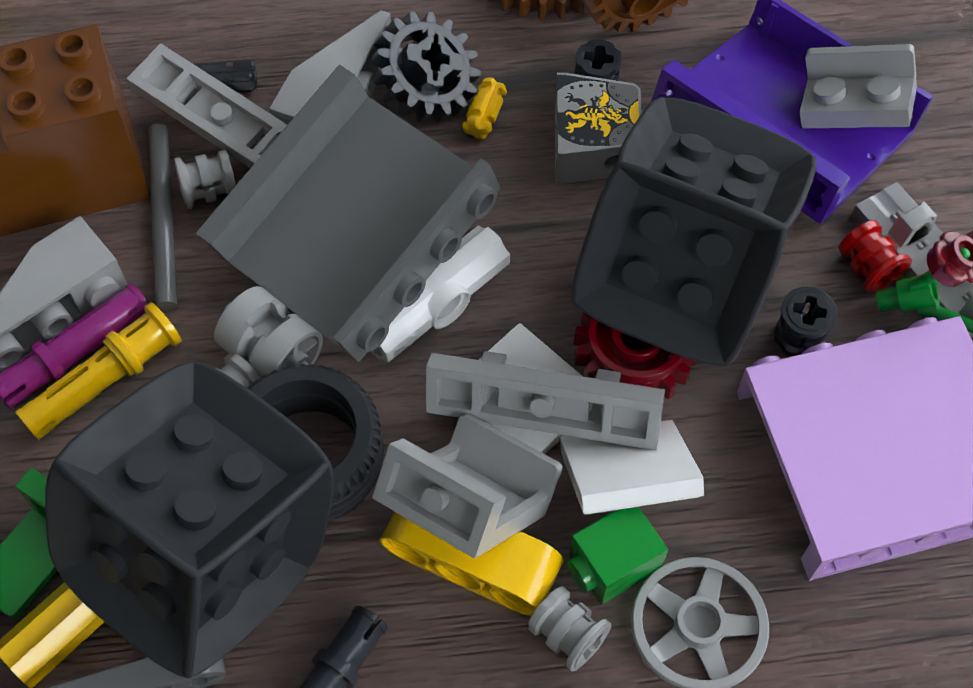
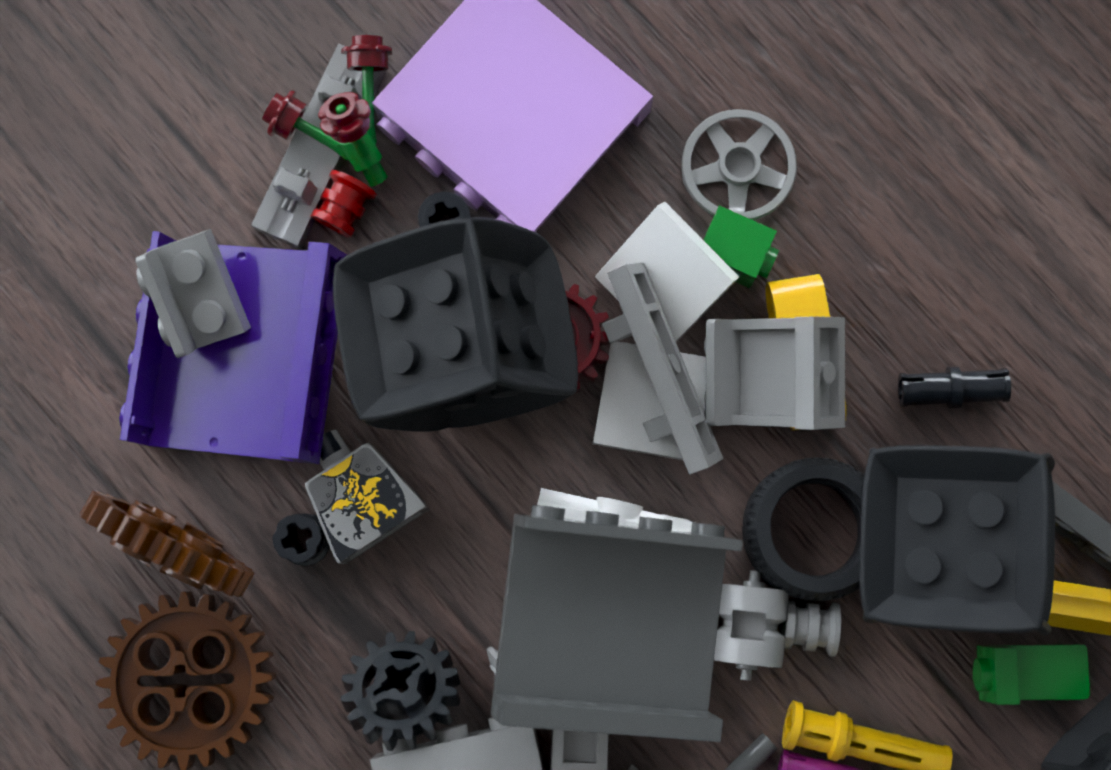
camera: 120 degrees left, 20 degrees up
yellow piece [462,77,507,140] -> none
light grey bush [528,586,612,672] -> none

